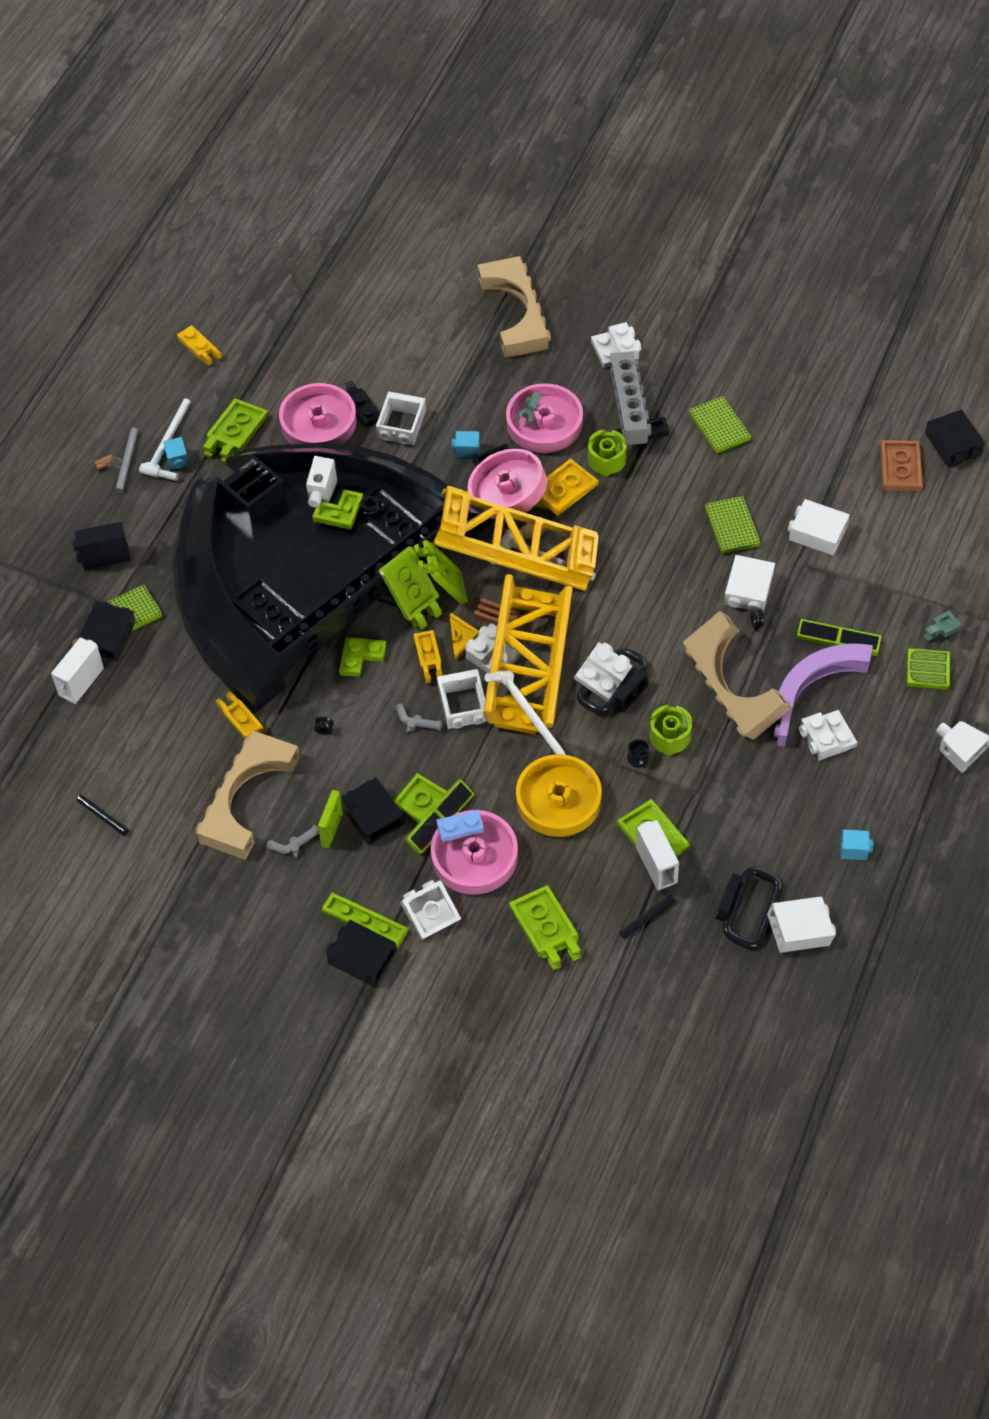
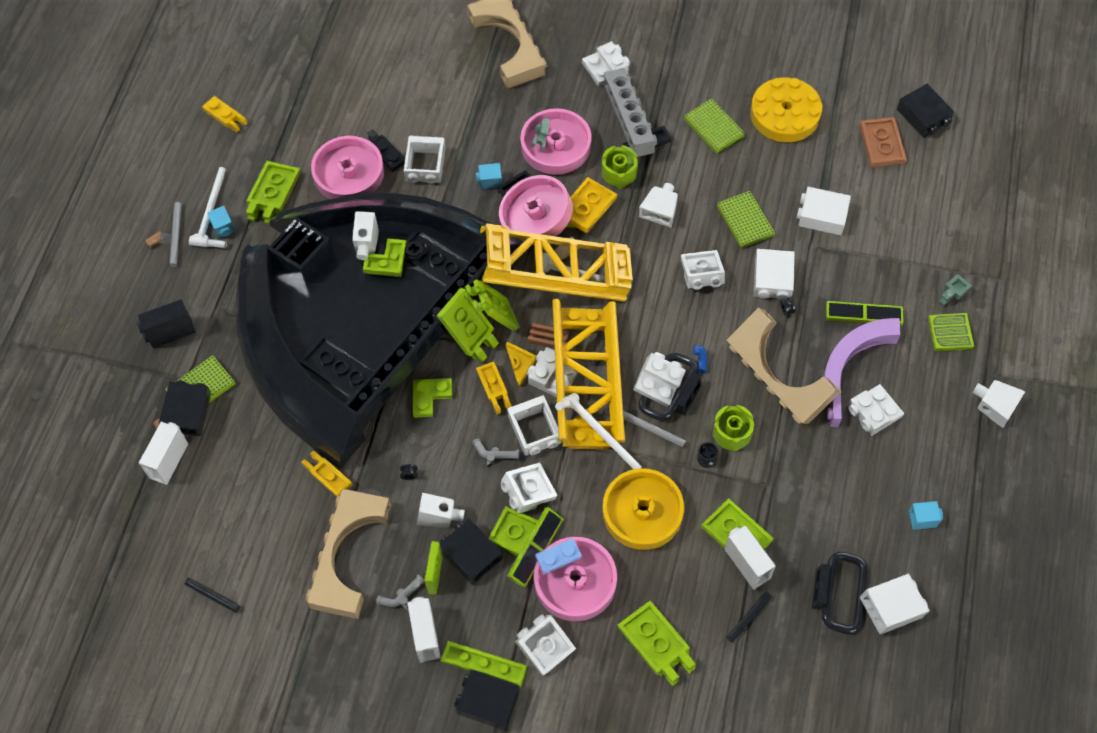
camera: 10 degrees left, 5 degrees up
none -> white brick [407,597,441,663]
none -> white torso [417,493,464,528]
none -> white plate [501,463,557,514]
none -> light grey bar [623,410,686,448]
none -> white torso [639,183,678,227]
none -> white plate [681,250,725,290]
none -> blue arm [692,345,708,374]
none -> yellow piece [750,78,822,142]

